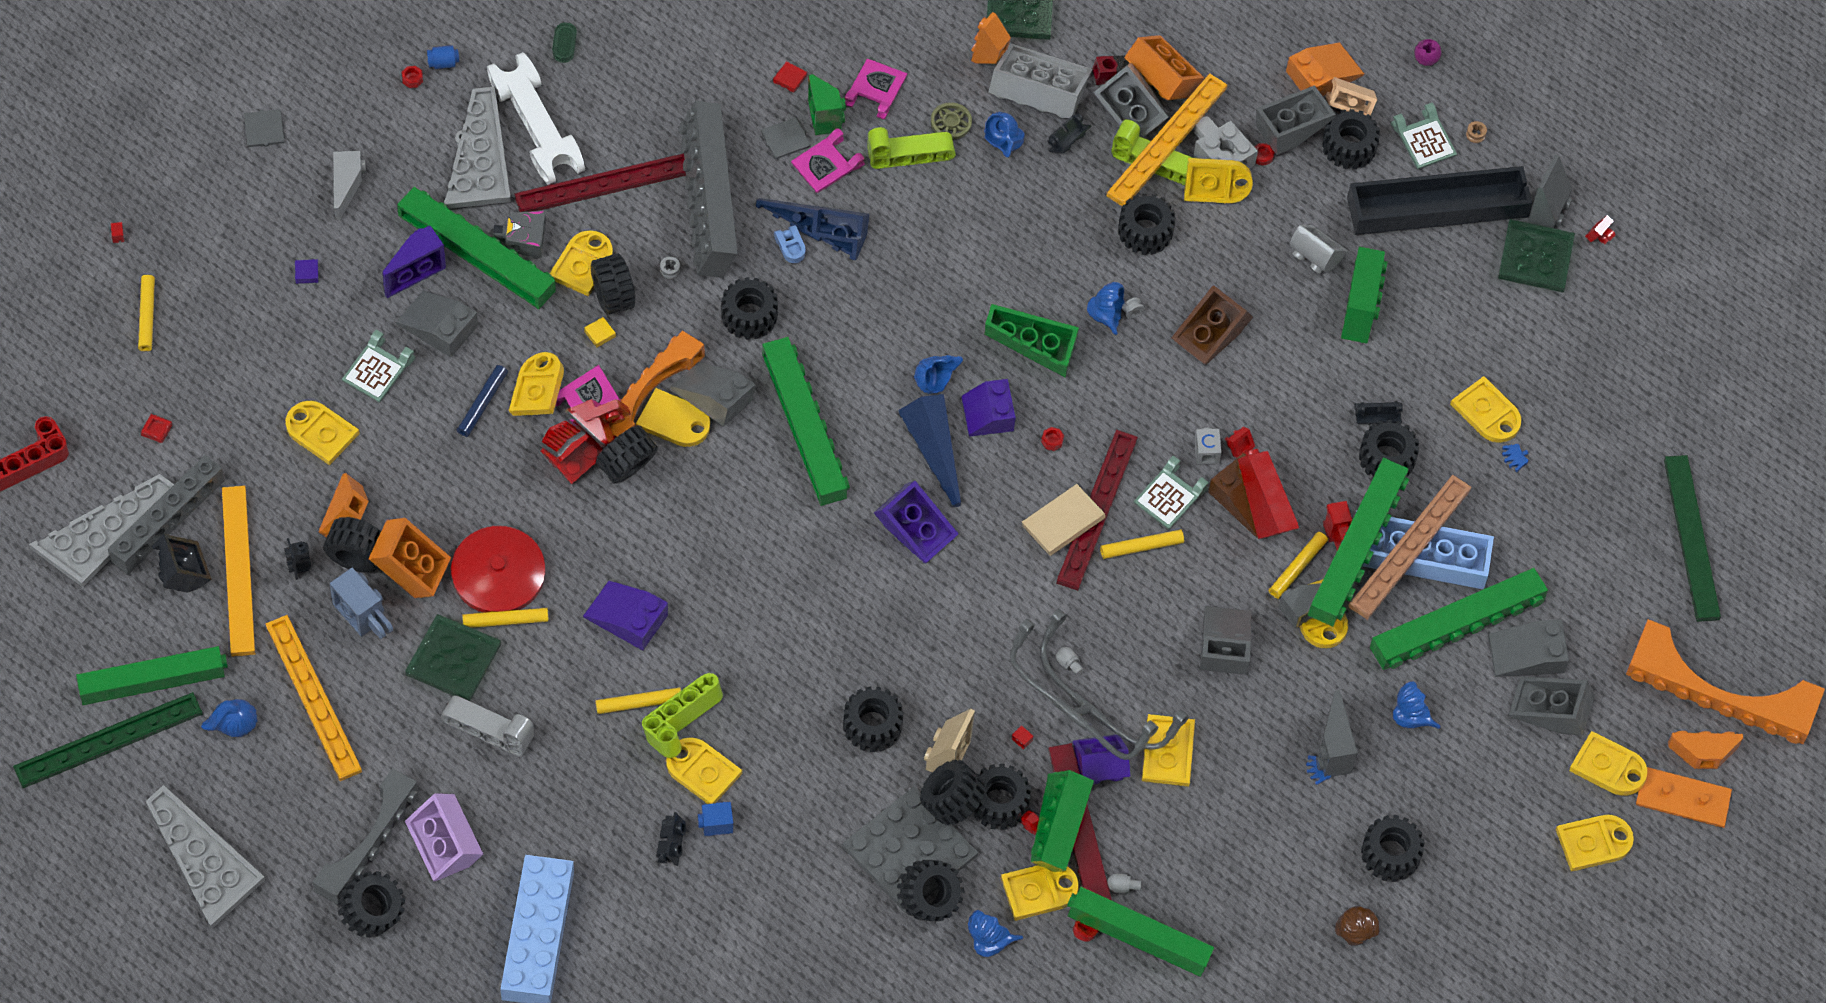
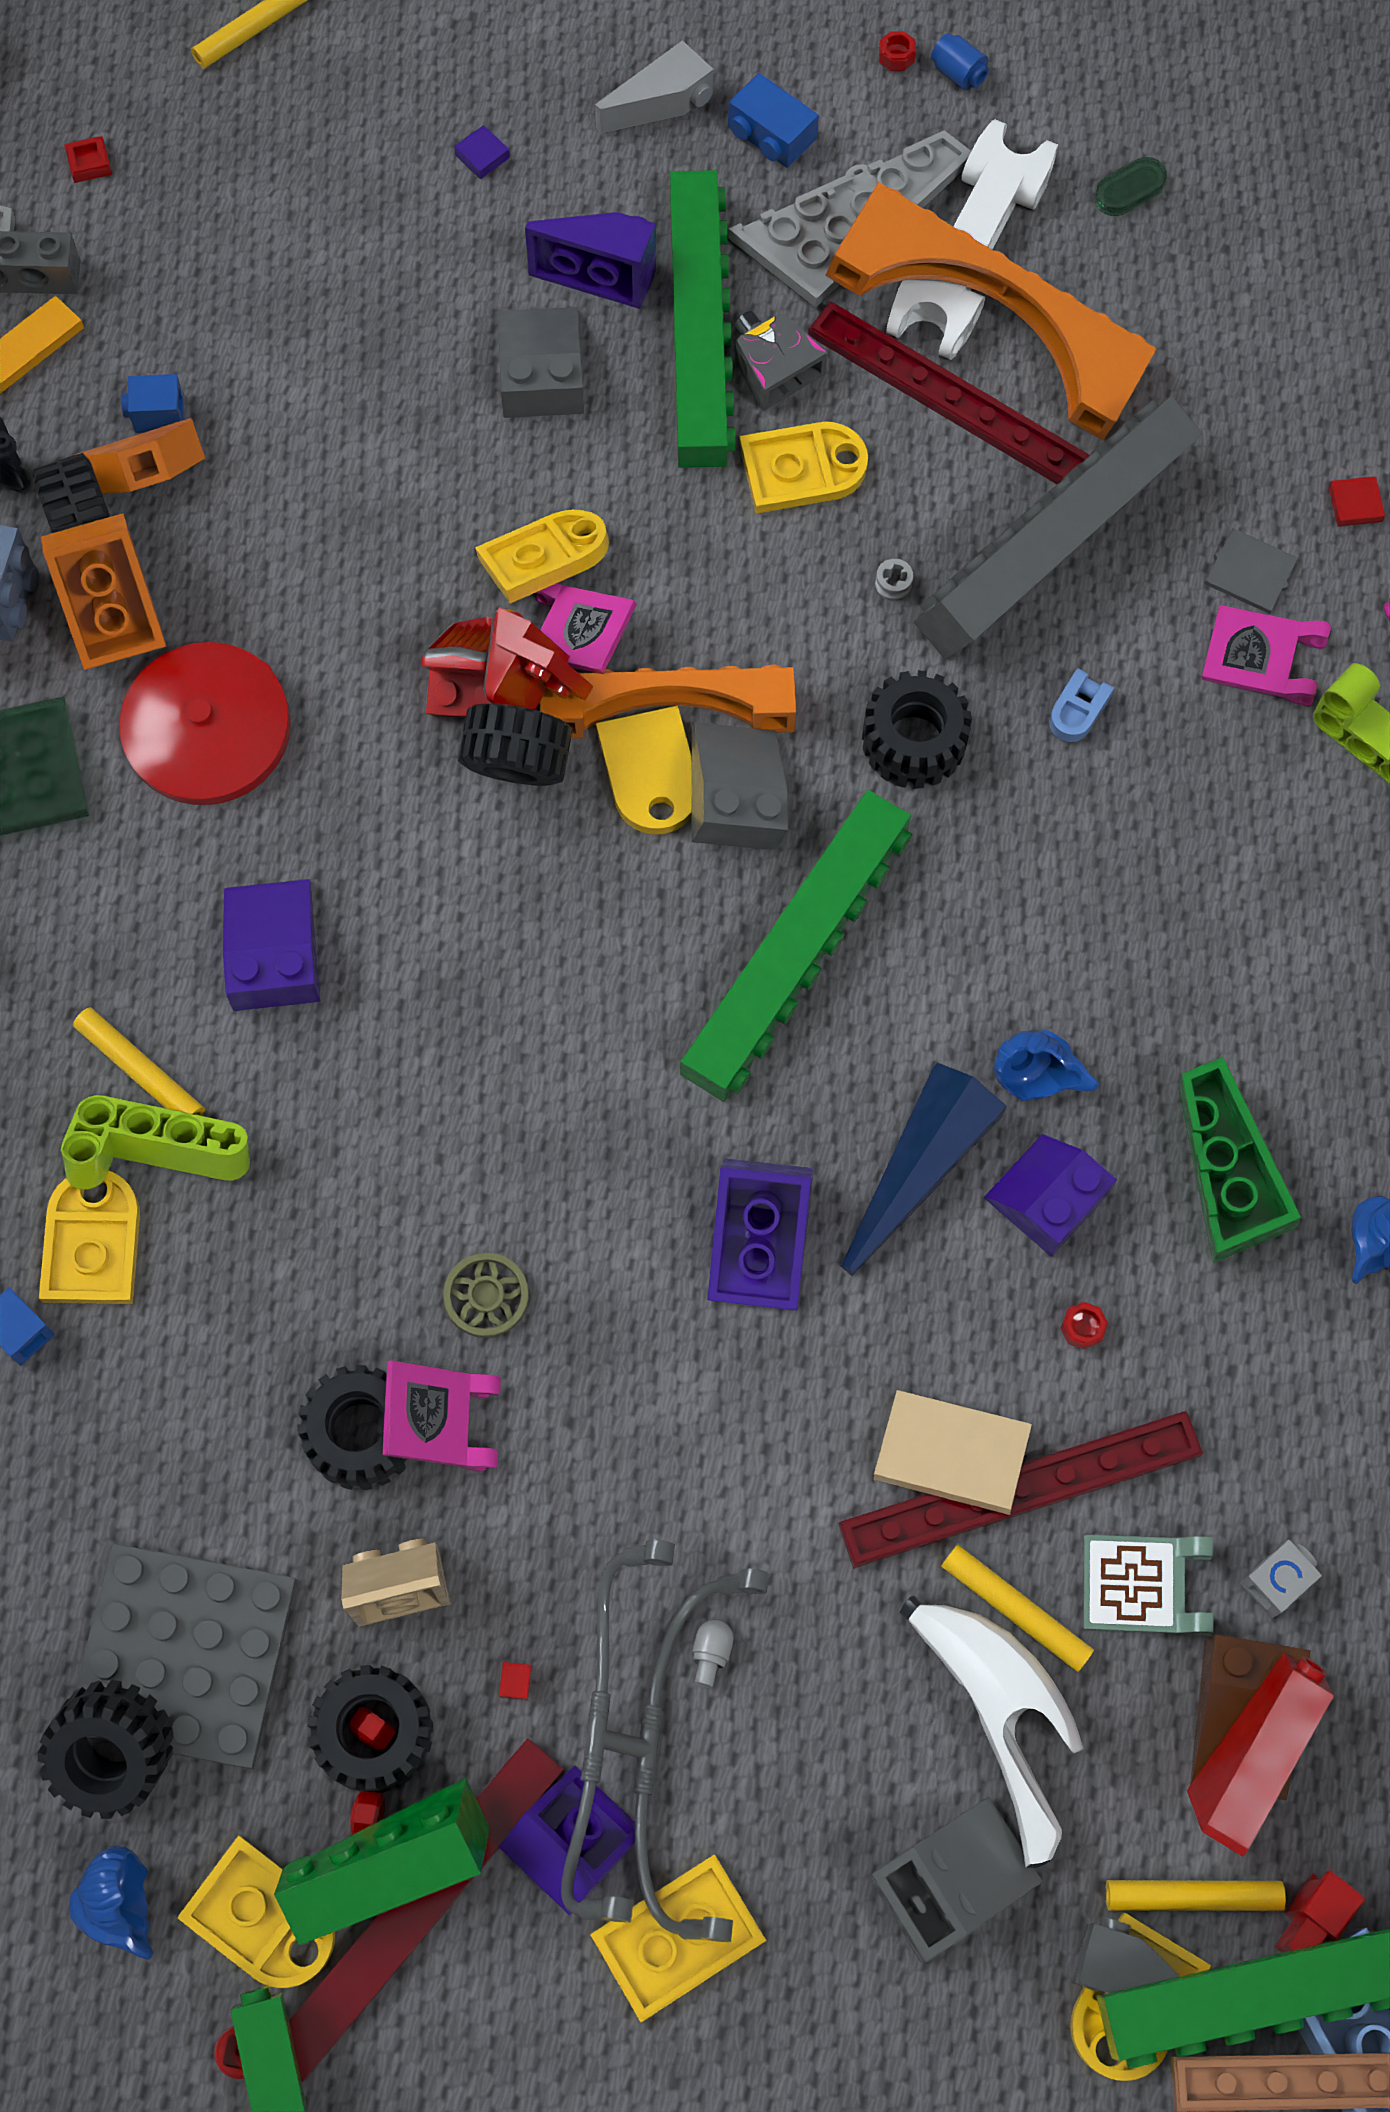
camera: 55 degrees right, 10 degrees up
yellow tile [286,401,360,465] -> none
flag [342,330,416,403] -> none
dark blue piece [457,365,508,437] -> none
yellow piece [462,608,548,628] -> none
yellow tile [584,317,616,348] -> none
black tyre [591,253,636,315] -> none
dark blue wedge [756,198,869,260] -> none
green slope [807,74,846,135] -> none
black tyre [920,759,985,825] -> none
light grey cylinder [1107,874,1141,894] -> none
red tile [1225,426,1255,458] -> none
none -> blue brick [121,374,184,433]
none -> red tile [349,1707,397,1751]
none -> dark pink flag [383,1360,501,1471]
none -> olive wheel [443,1253,529,1338]
none -> blue brick [728,73,819,168]
none -> orange arch [825,182,1157,440]
none -> white piece [899,1595,1084,1868]

